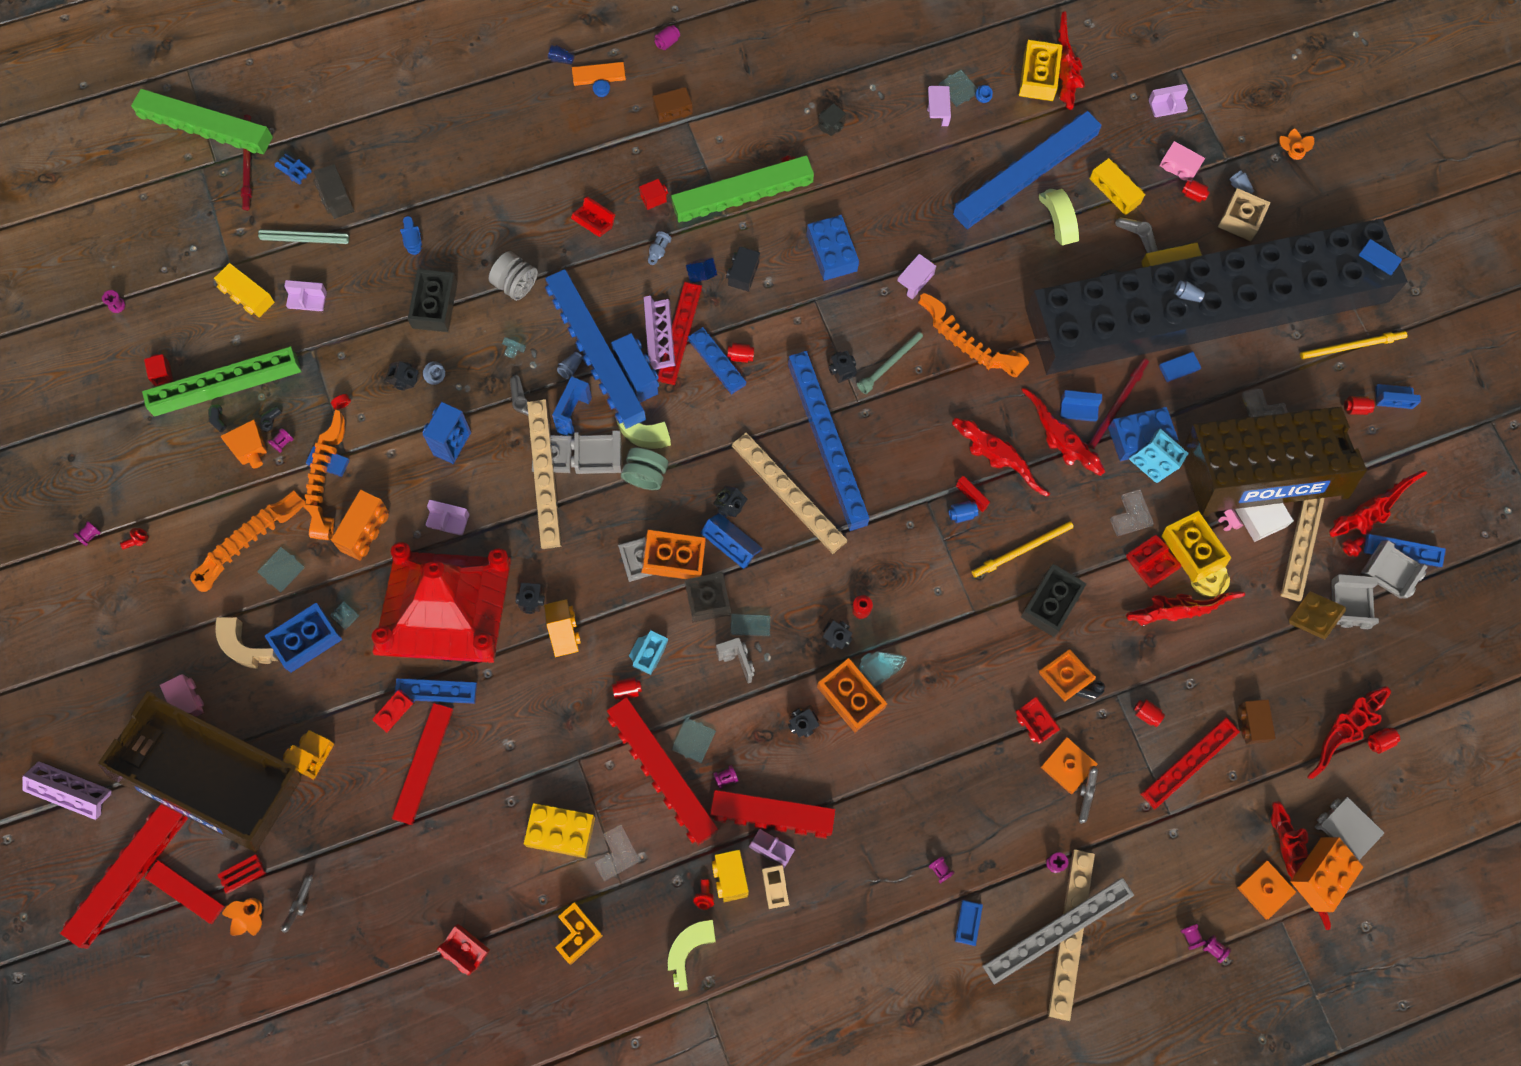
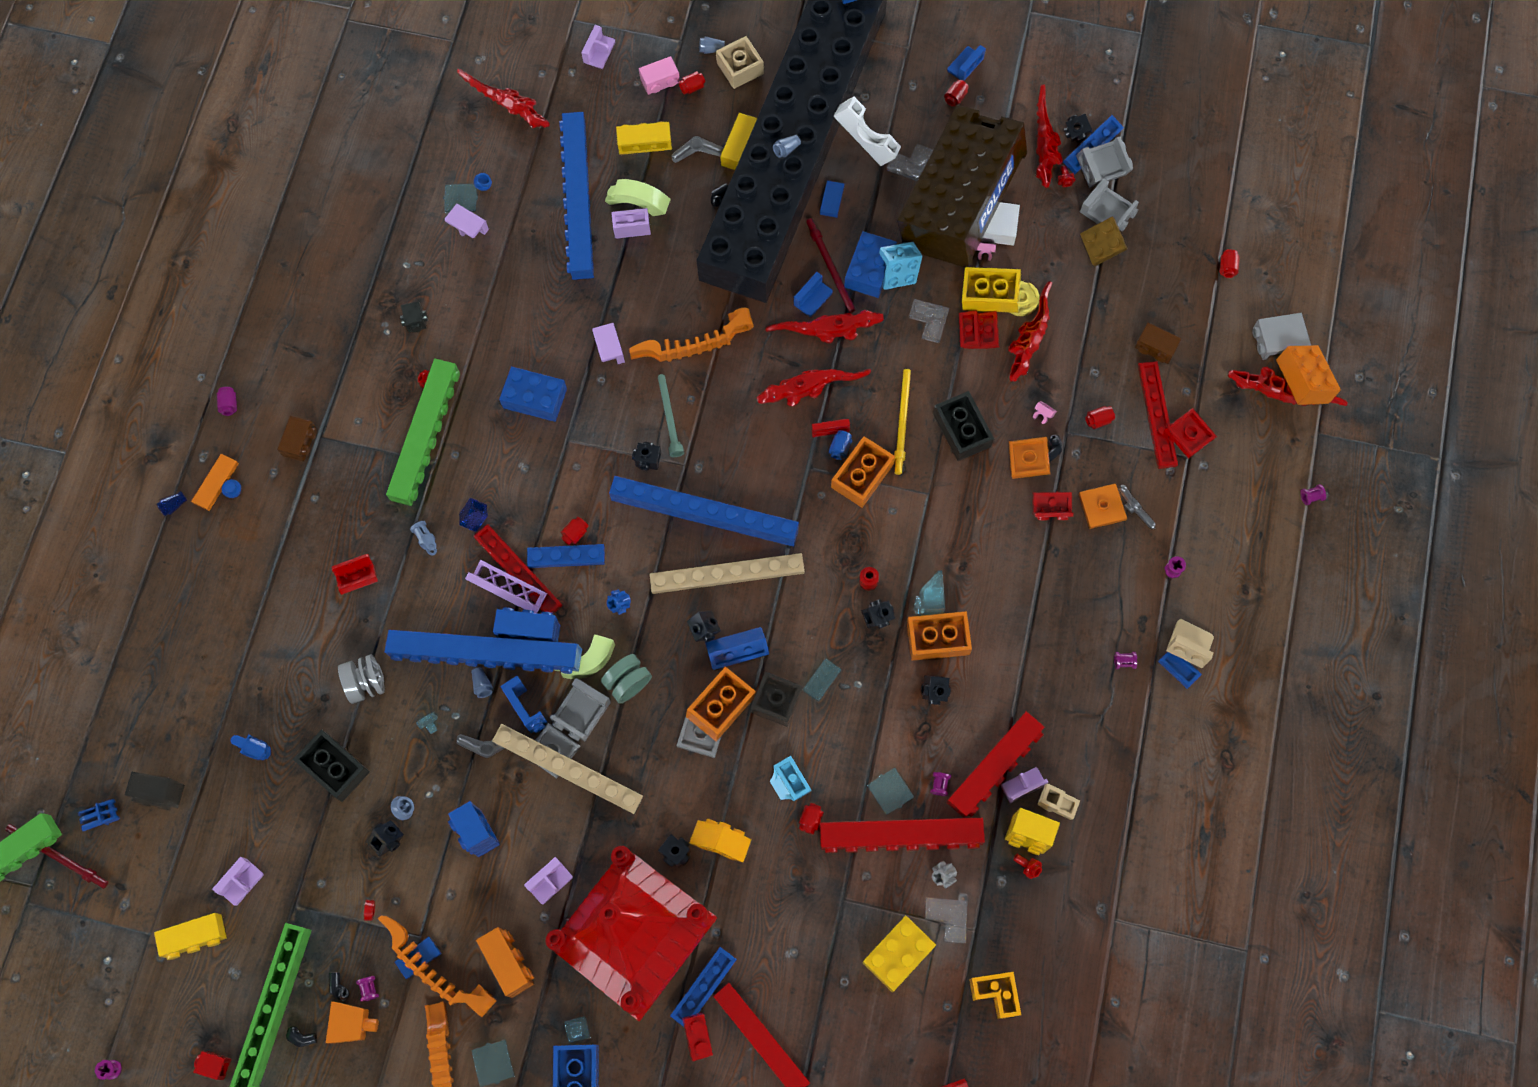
camera: 50 degrees left, 0 degrees up
axle [258,229,349,244] -> none
red brick [639,179,668,210] -> none
yellowish green arch [668,920,716,991] -> none
light grey bracket [716,638,755,683] -> none
black brick [726,247,760,292] -> none
light grey tile [983,878,1134,985] -> none
yellow brick [1019,40,1062,101] -> none
tan plate [1048,850,1095,1021] -> none
magenta bush [1180,923,1206,950] -> none
orange plate [1237,860,1296,920] -> none
tan plate [1280,498,1325,602] -> none
yellow bar [1300,331,1407,359] -> none
red animal [1307,686,1391,779] -> none
none -> blue gear [607,589,631,614]
none -> lavender panel [612,208,651,238]
none -> orange brick [831,436,895,508]
none -> white arch [834,96,901,166]
none -> light grey gear [932,861,957,888]
none -> bright pink tile [1033,401,1057,424]
none -> black brick [1063,114,1092,142]
none -> red tile [1164,408,1217,459]
none -> tan bracket [1166,619,1214,668]

